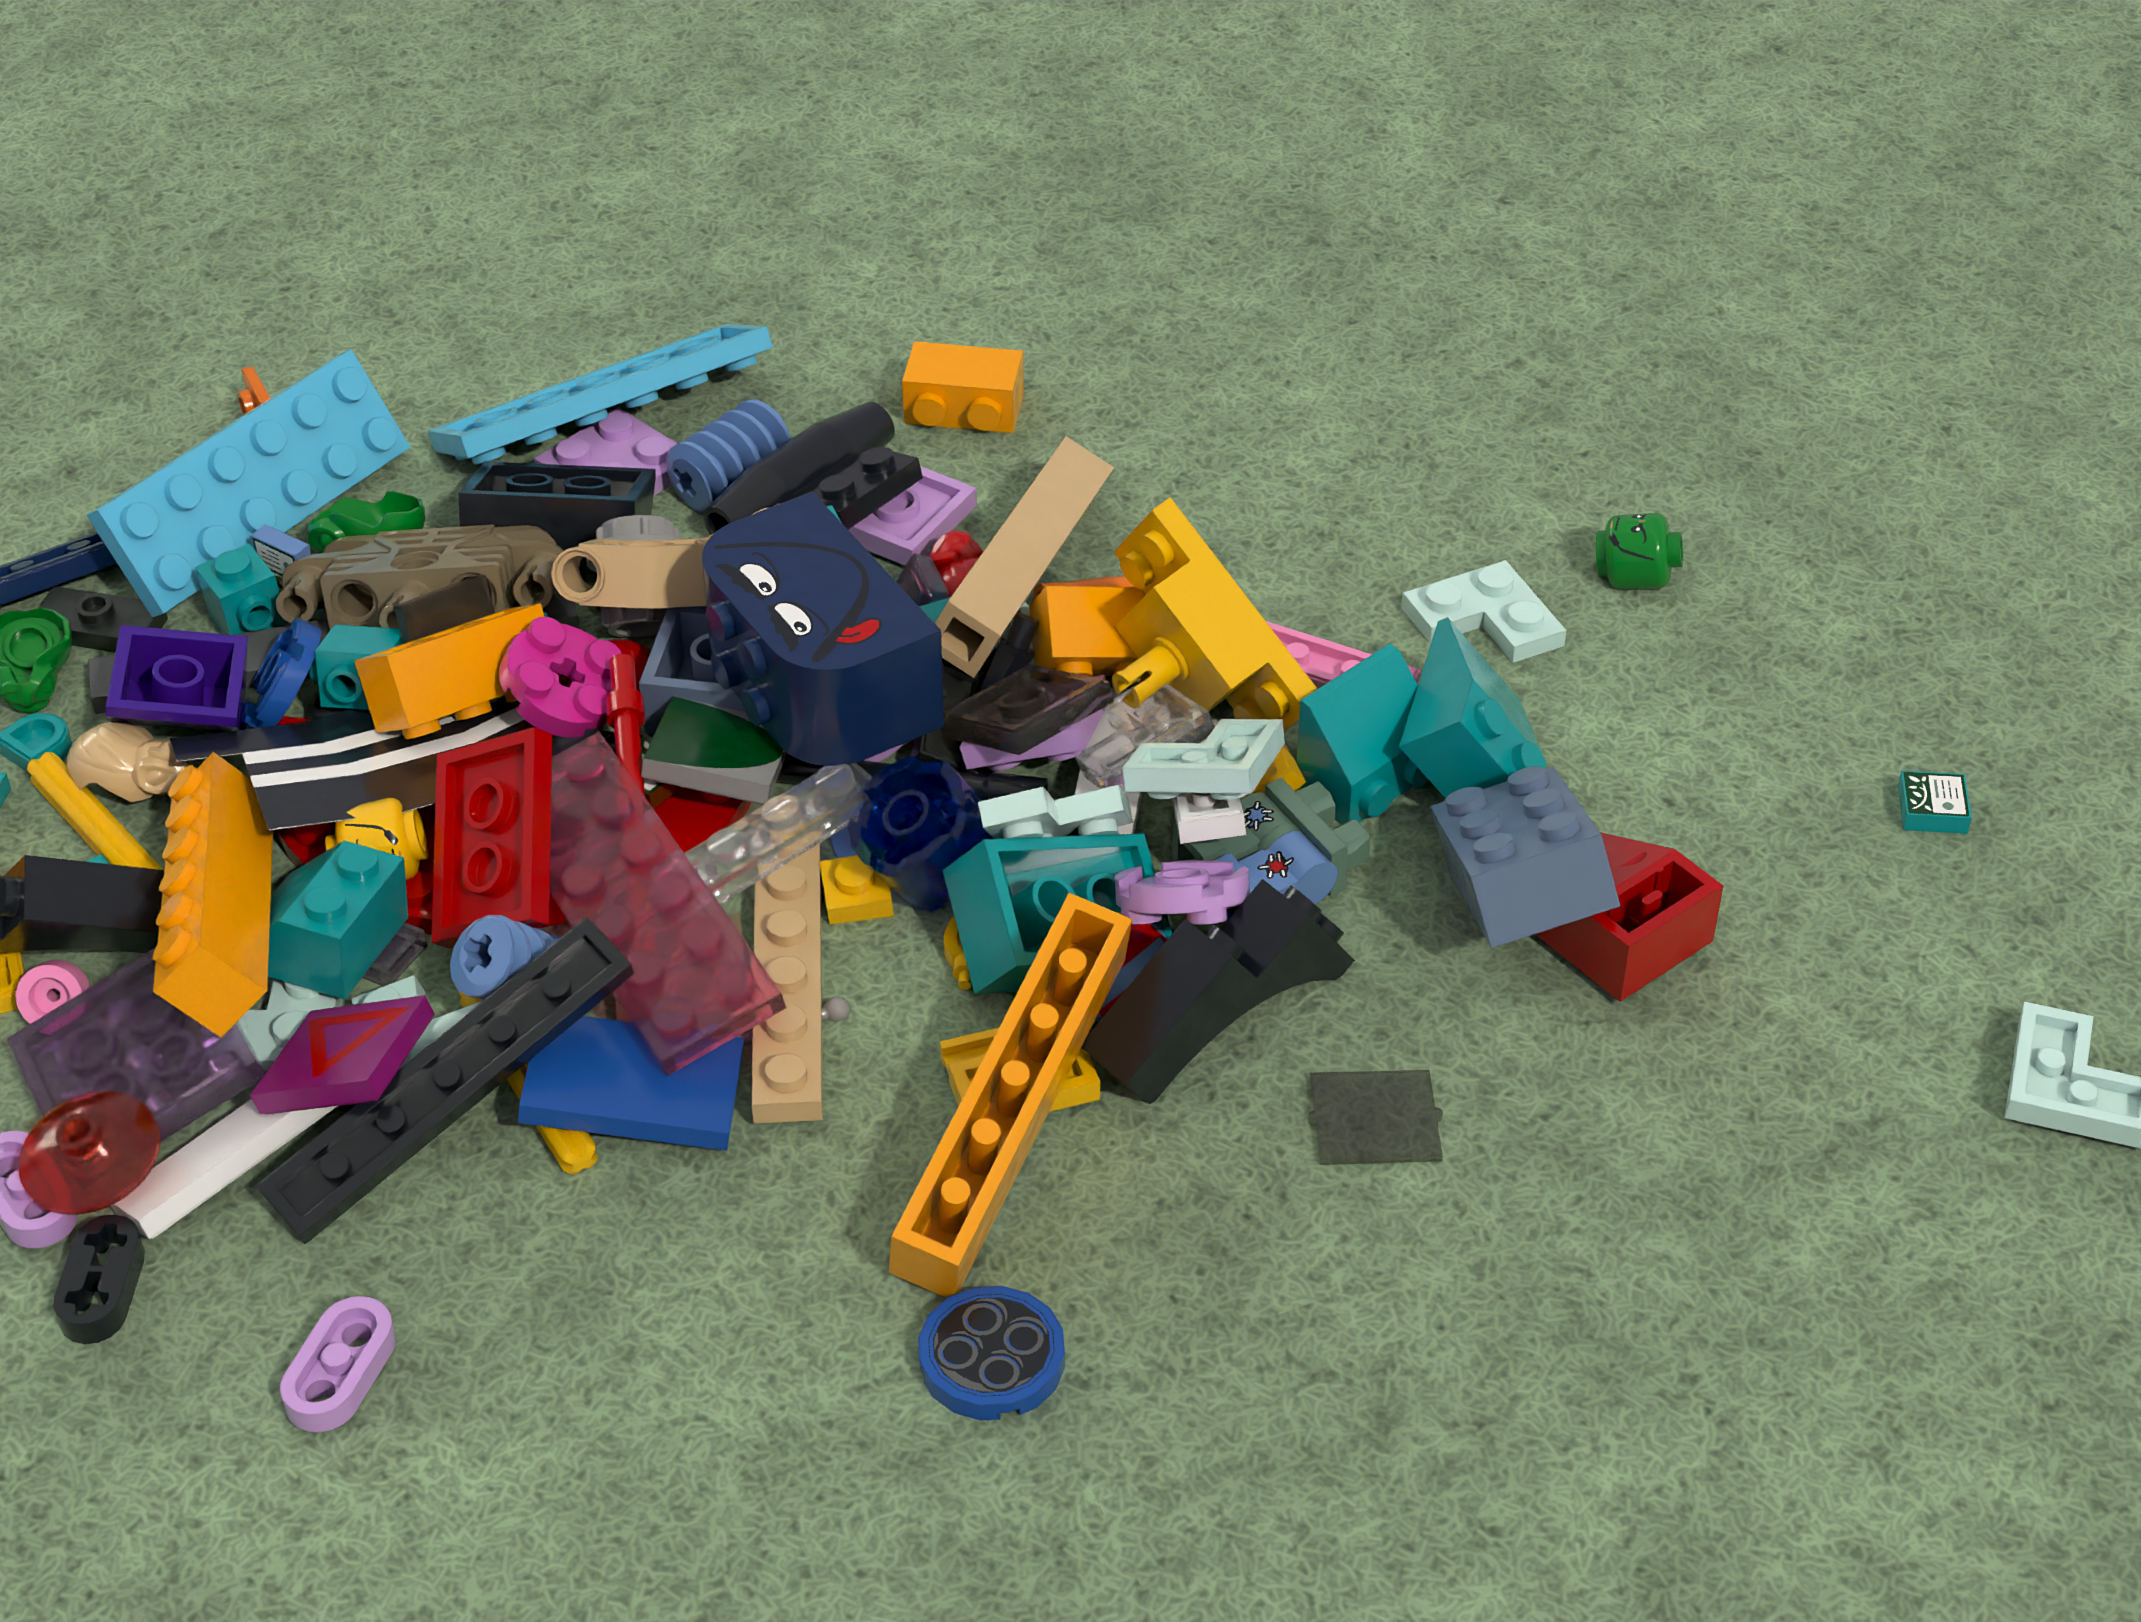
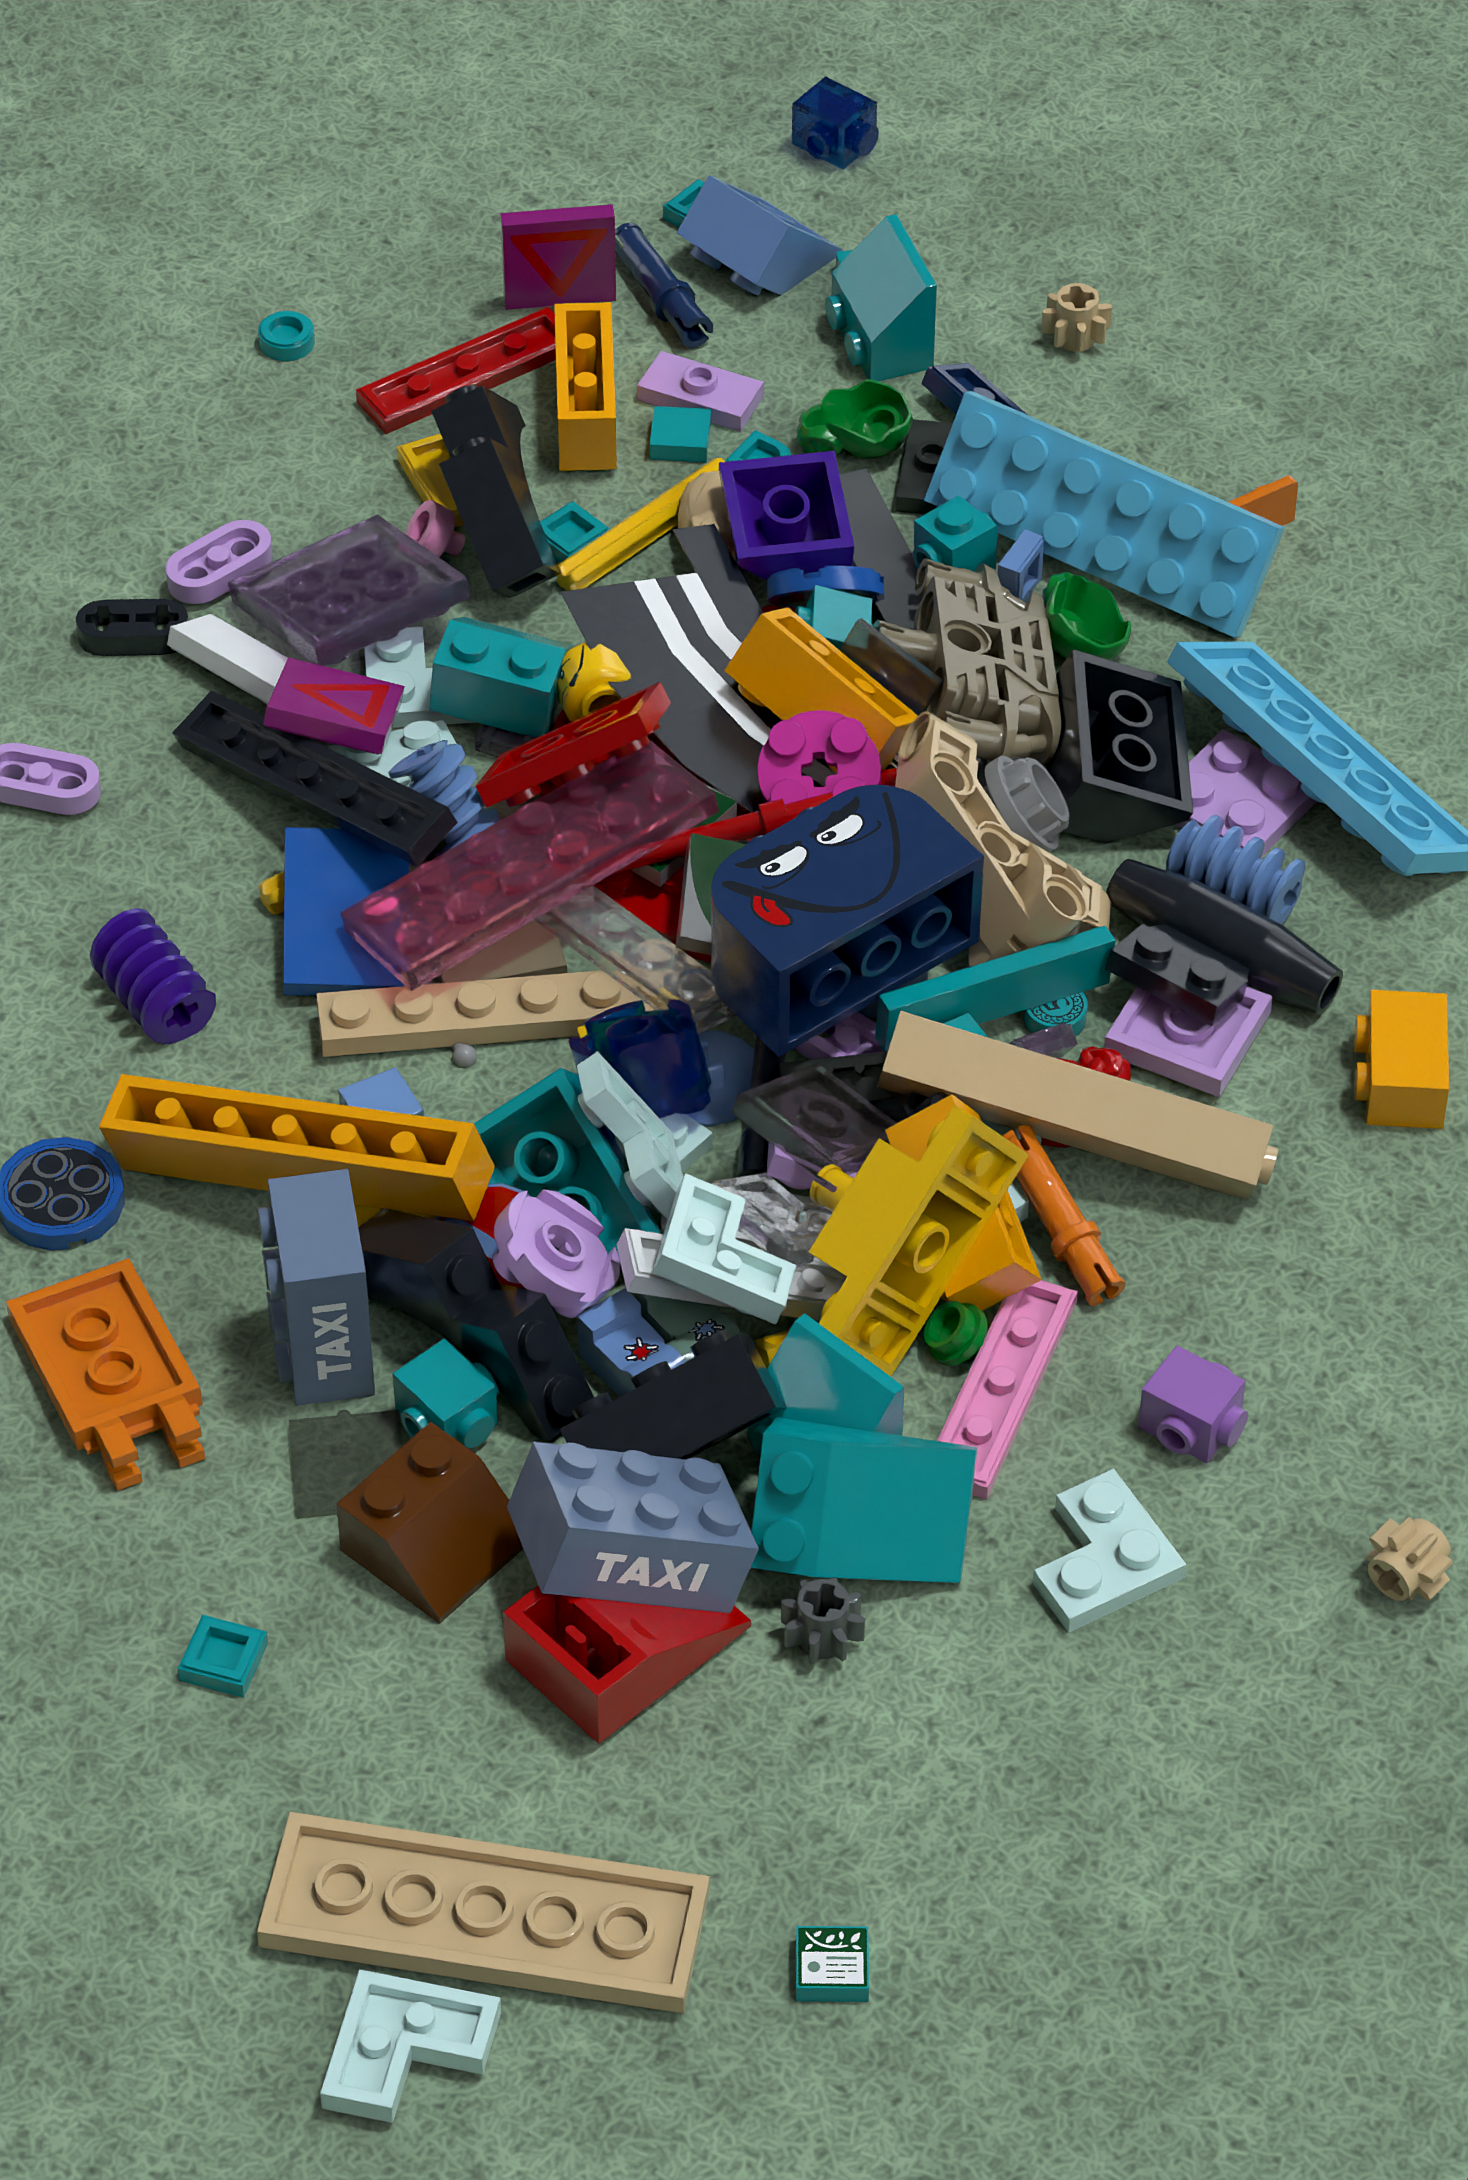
camera: 85 degrees right, 5 degrees up
clear red dish [18,1091,161,1215] -> none
light orange brick [152,752,273,1038] -> none
green head [1596,513,1683,590] -> none
none -> orange tile [6,1258,205,1491]
none -> dark purple piece [90,908,216,1045]
none -> teal tile [178,1614,268,1698]
none -> tan plate [257,1812,710,2014]
none -> sand blue brick [258,1169,375,1406]
none -> reddish brown slope [336,1422,524,1624]
none -> medium blue tile [338,1067,424,1116]
none -> teal brick [392,1339,499,1448]
none -> black brick [560,1329,787,1460]
none -> dark grey gear [781,1577,866,1664]
none -> medium lavender brick [1138,1345,1248,1463]
none -> tan gear [1366,1517,1453,1601]

